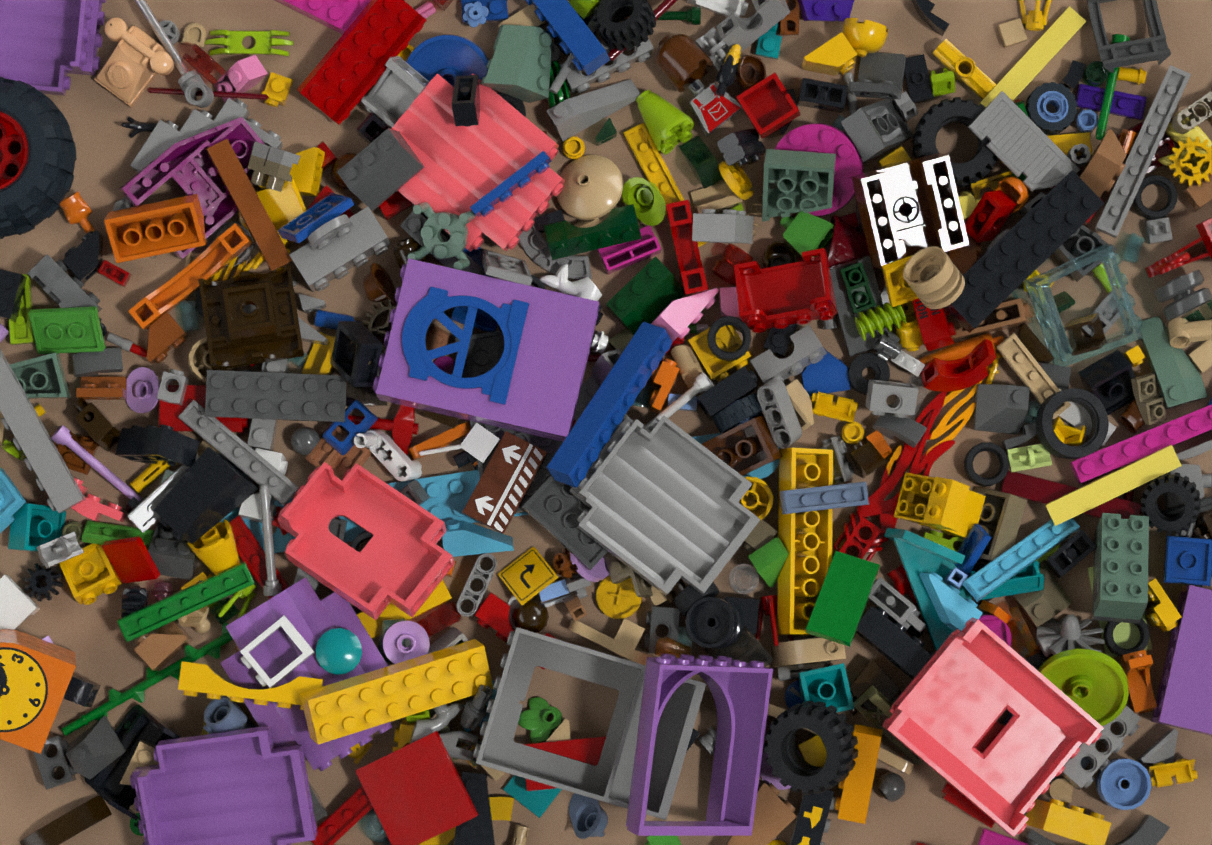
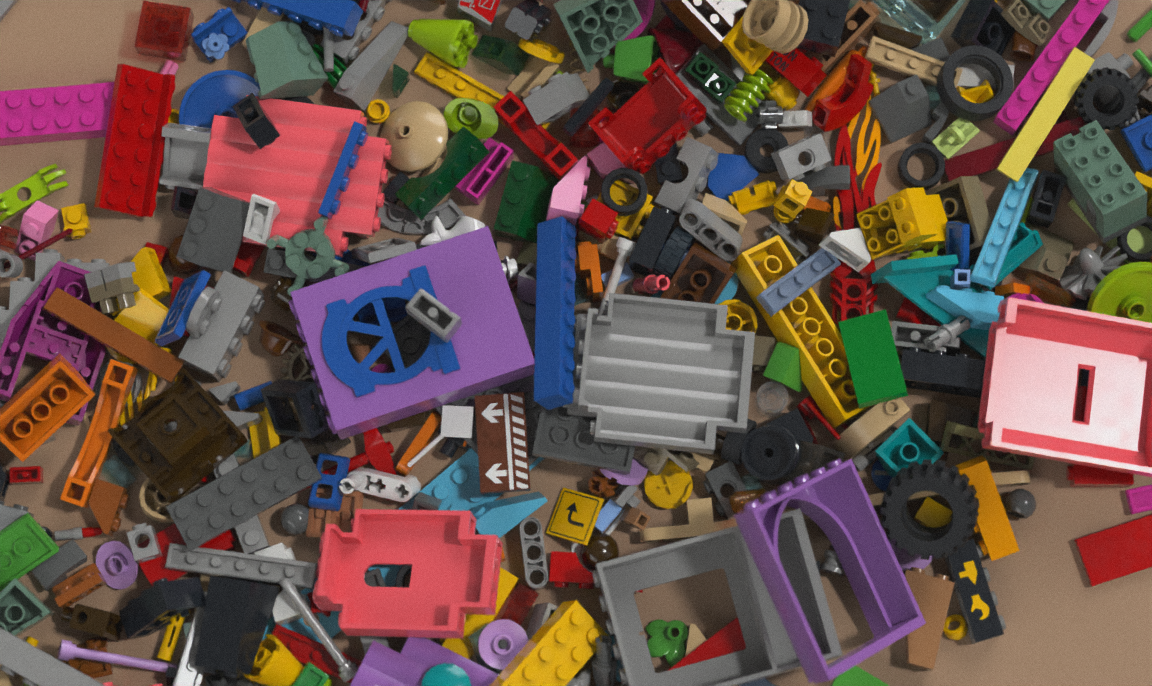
camera: 30 degrees left, 5 degrees down
none -> white slope [243,194,280,245]
none -> light grey brick [406,288,462,343]
none -> black axle [563,78,614,136]
none -> red brick [578,198,619,243]
none -> coral pin [633,275,670,294]
none -> yellow brick [773,179,813,218]
none -> white slope [819,228,871,272]
none -> light grey pin [924,315,970,352]

